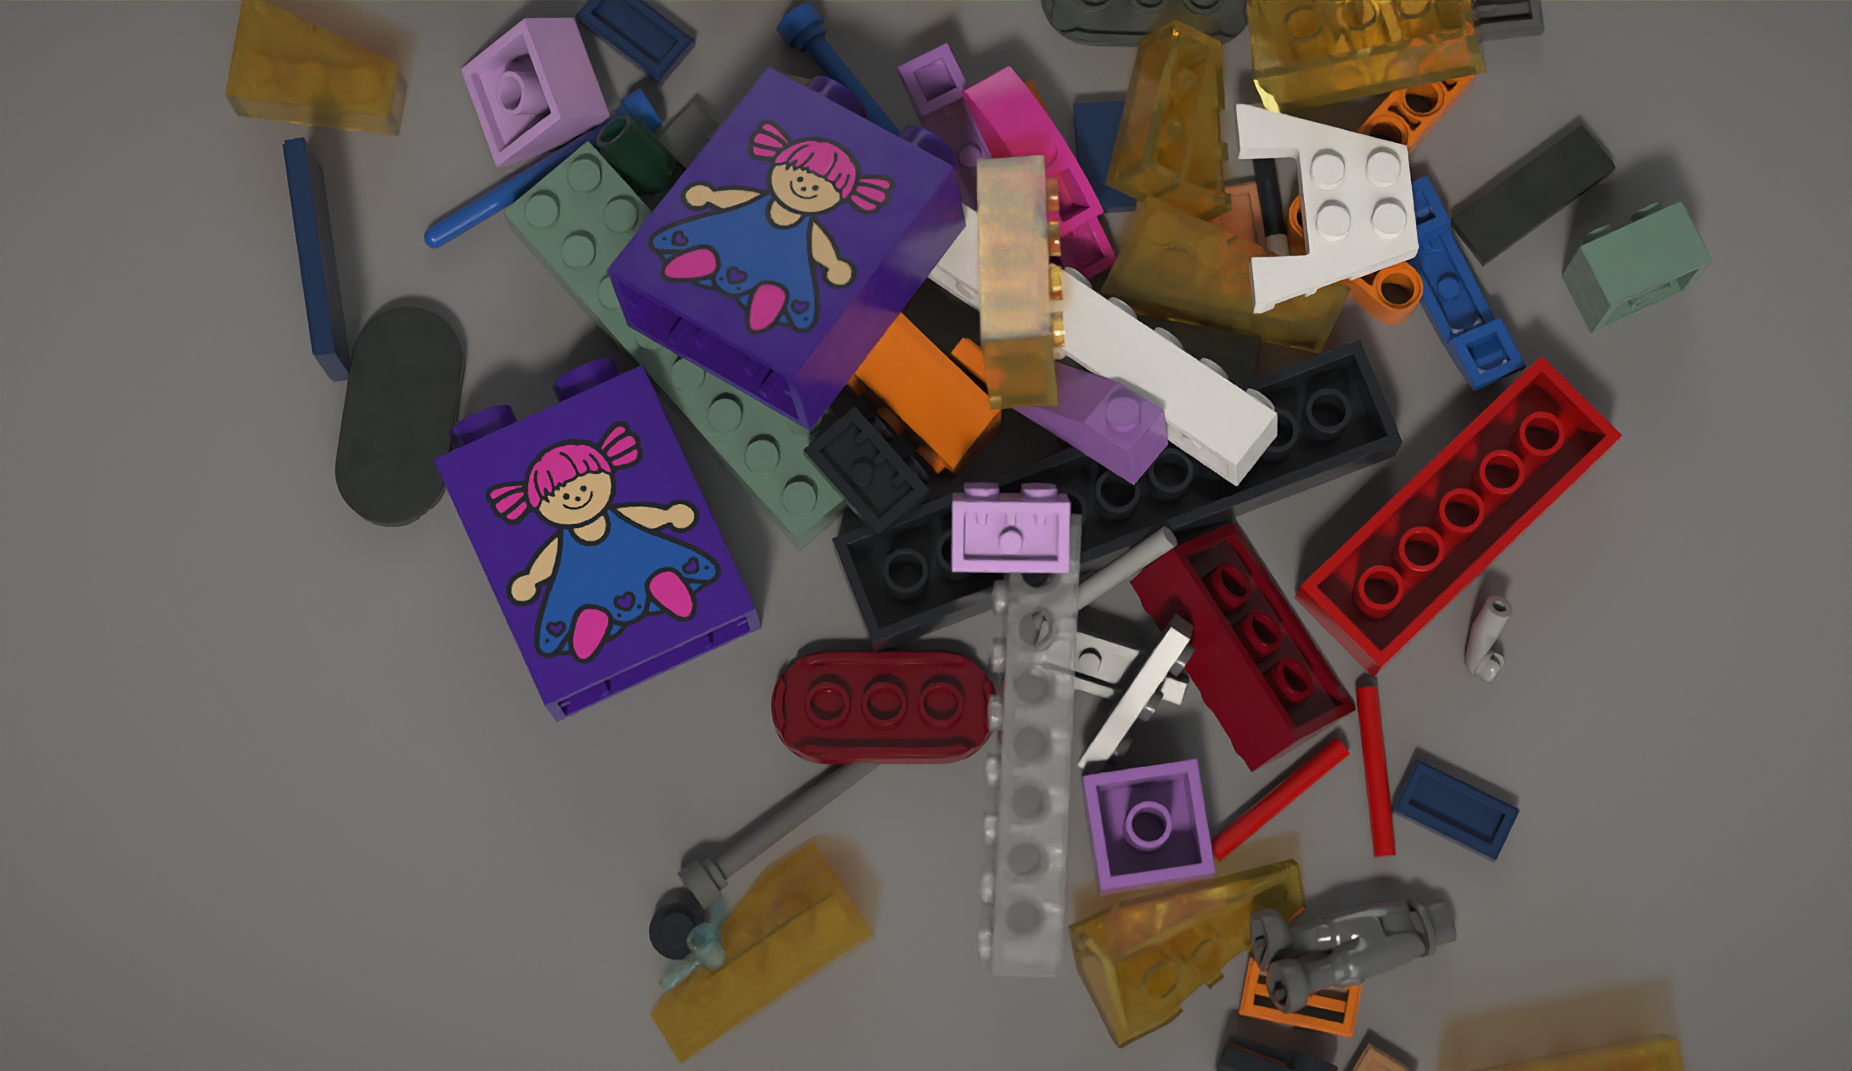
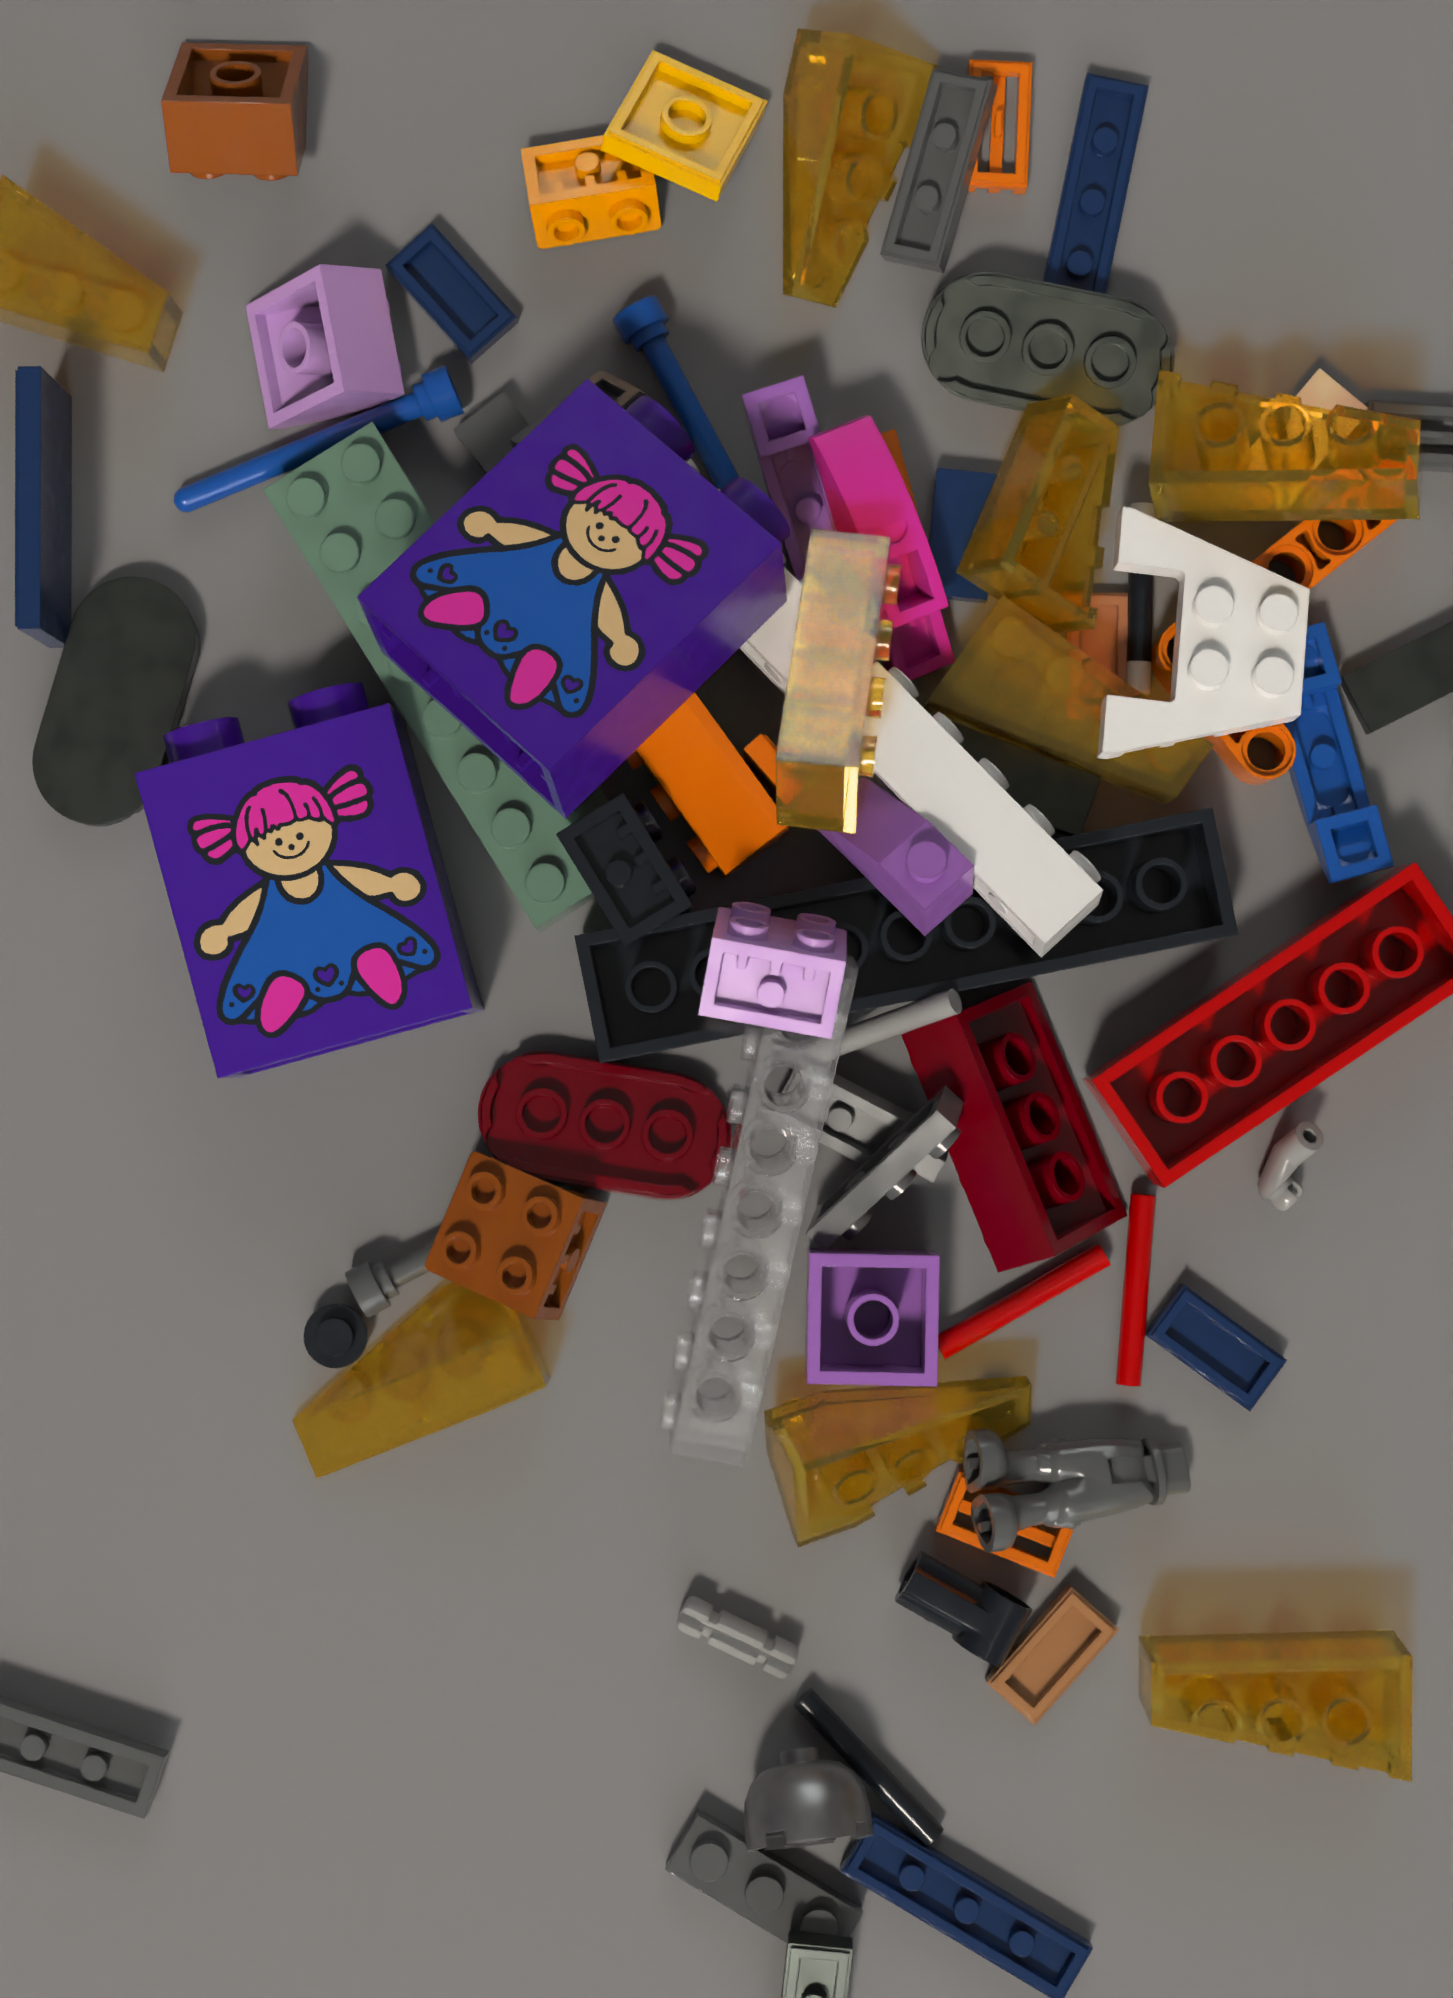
camera: 10 degrees right, 10 degrees up
clear green brick [596,114,676,196] -> none
clear light blue hand [659,923,726,992] -> none
none -> dark orange bracket [425,1151,607,1320]

